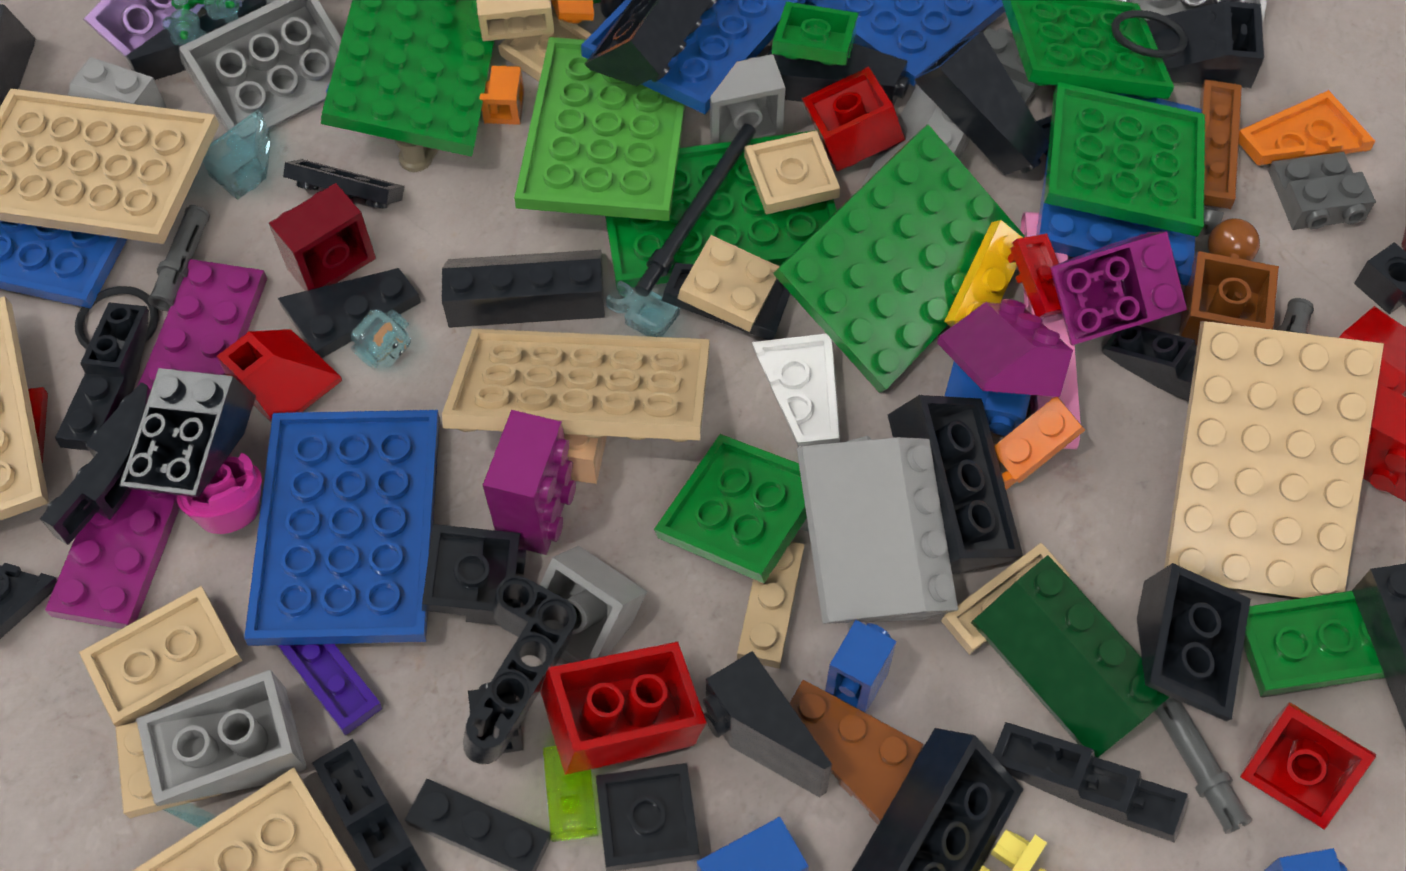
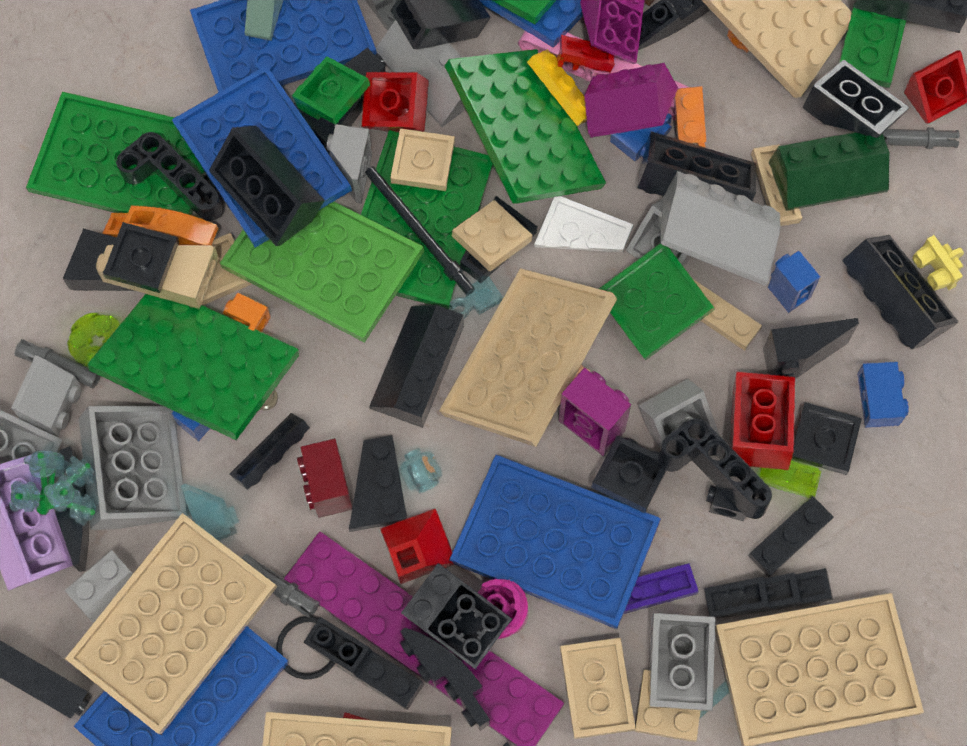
camera: 65 degrees left, 10 degrees up
dark orange wing [790,680,923,825] -> none
black slope [992,722,1189,843] -> none

